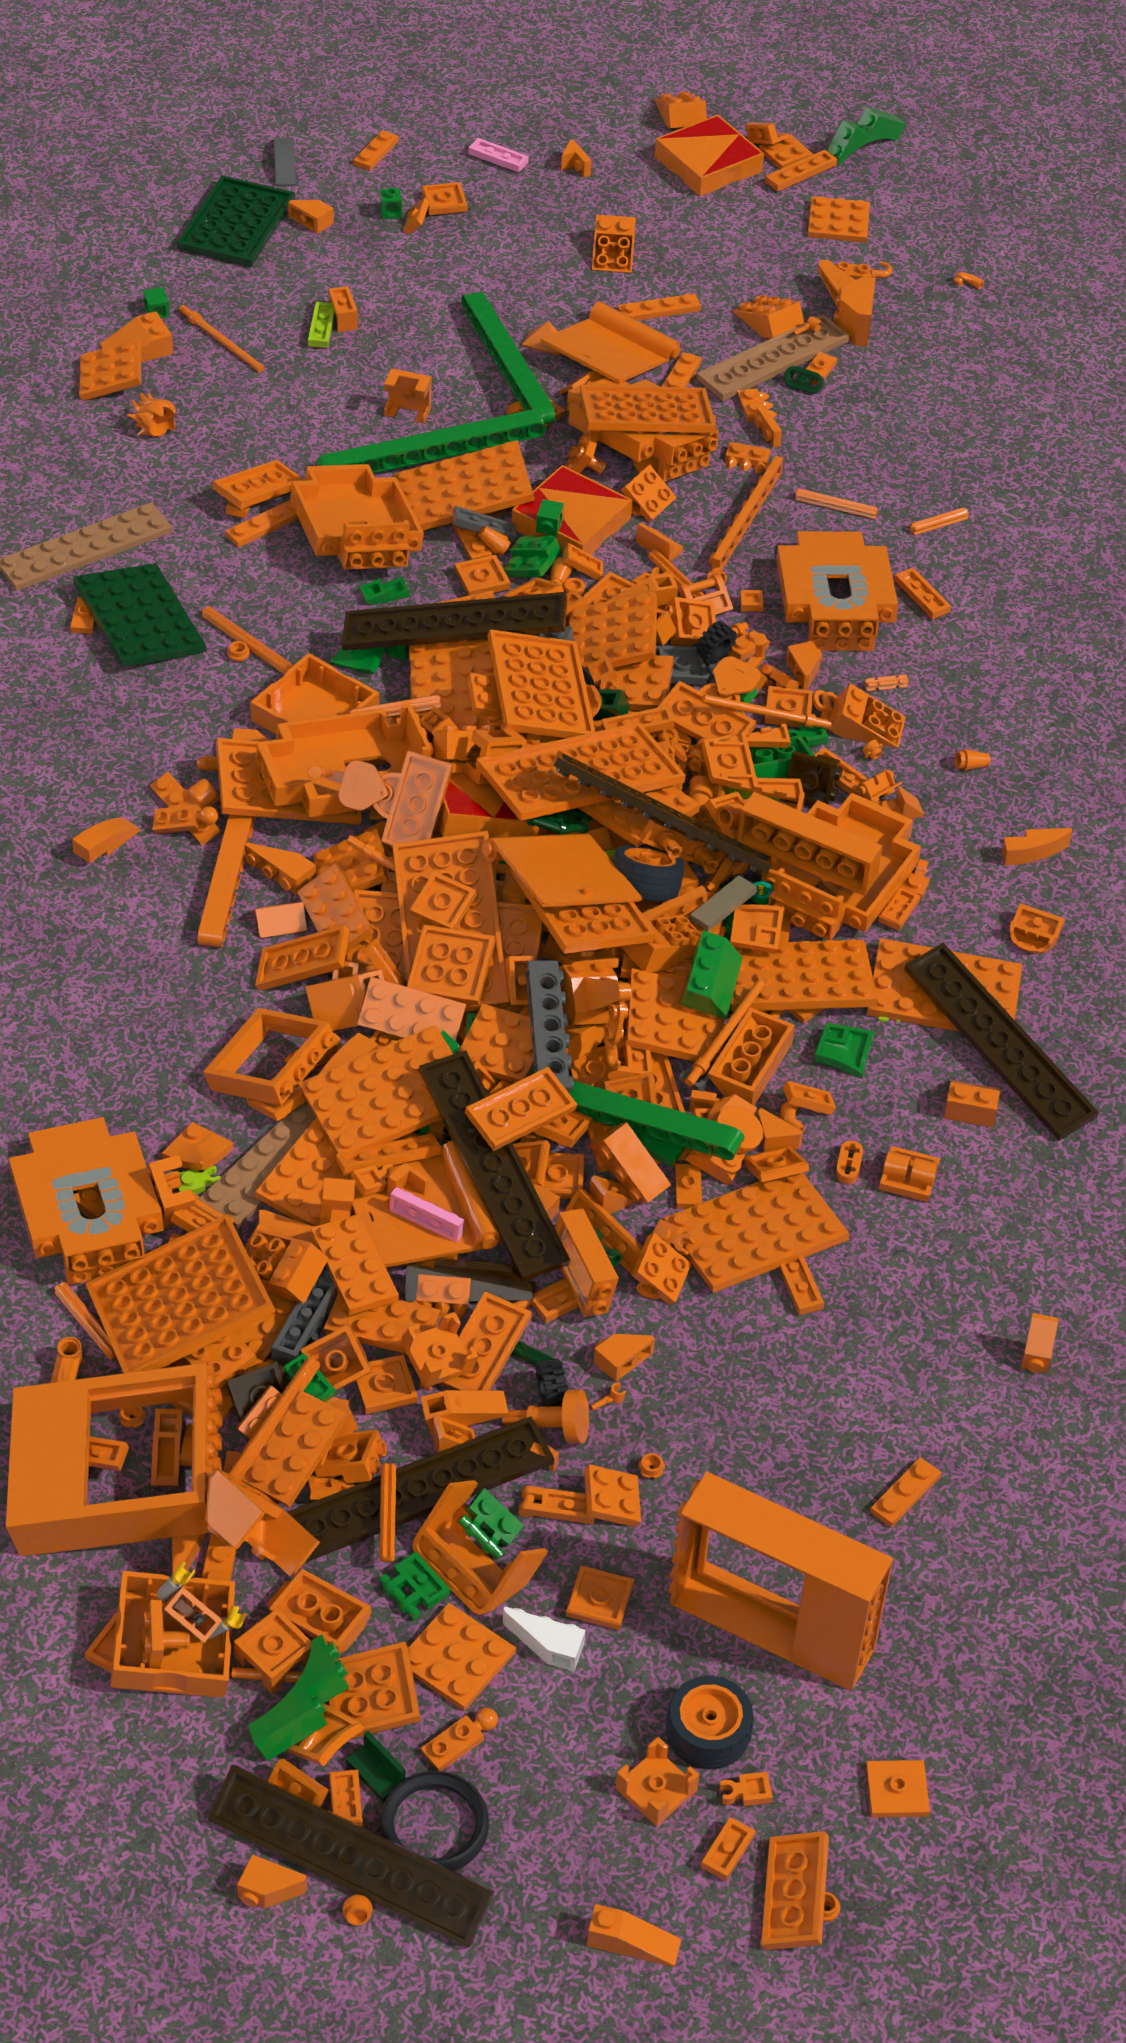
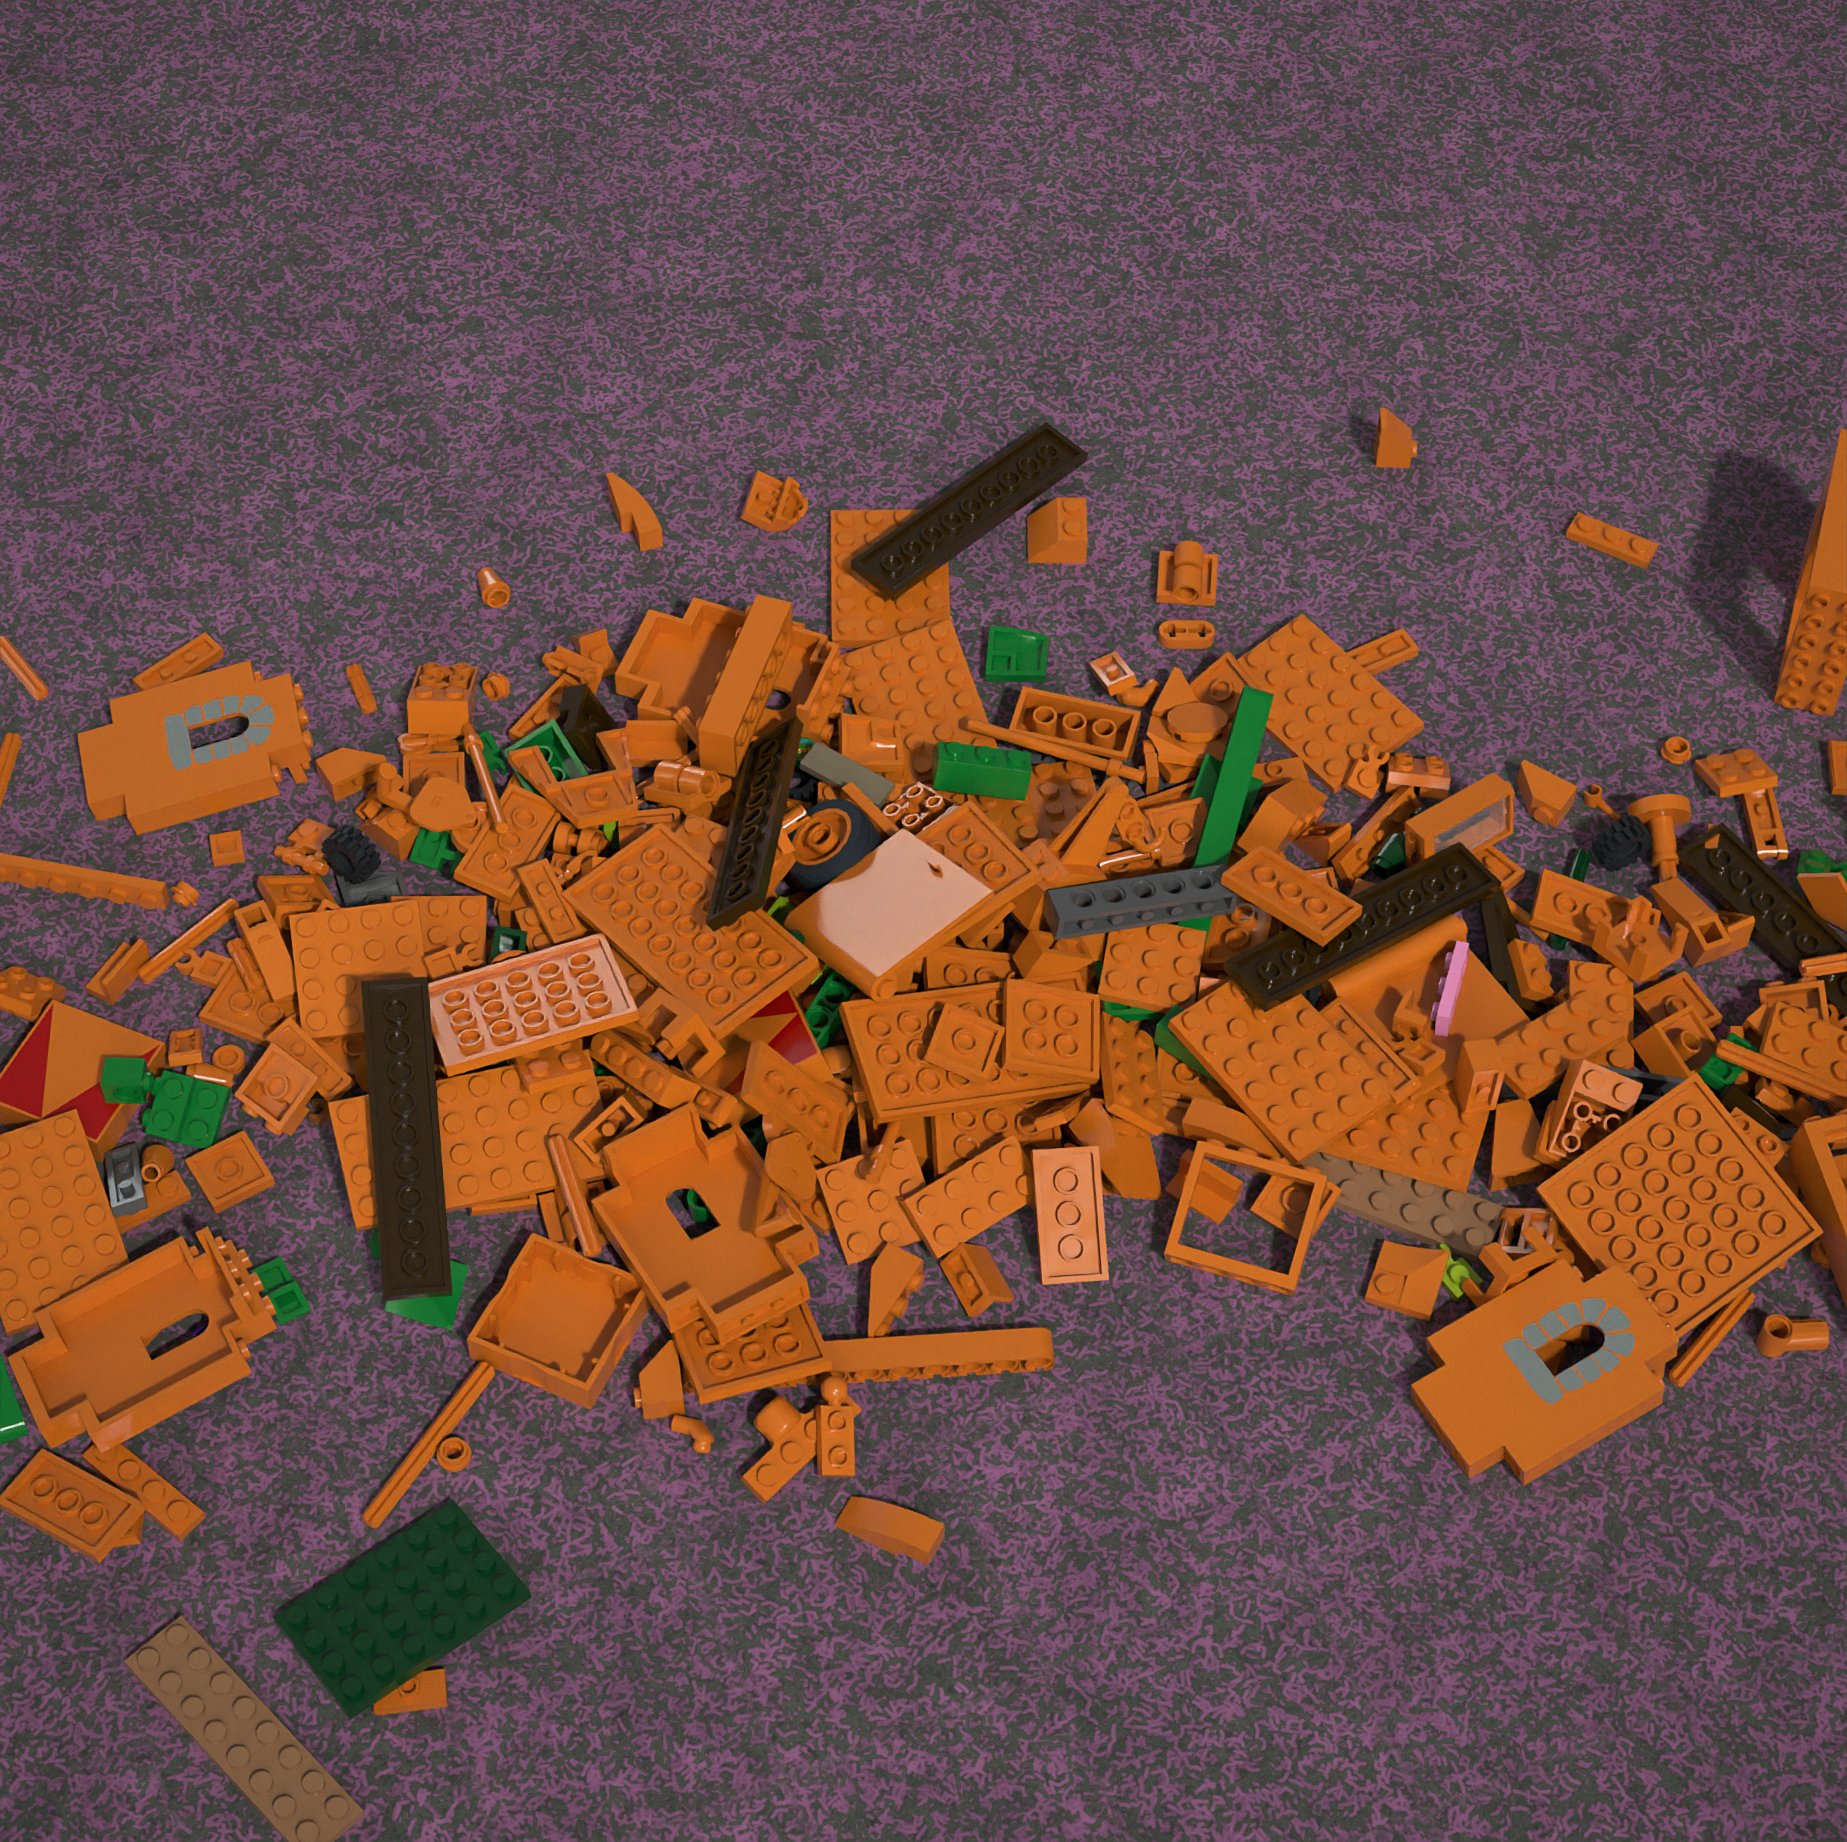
camera: 100 degrees left, 5 degrees up
orange plate [678,573,733,616] -> none

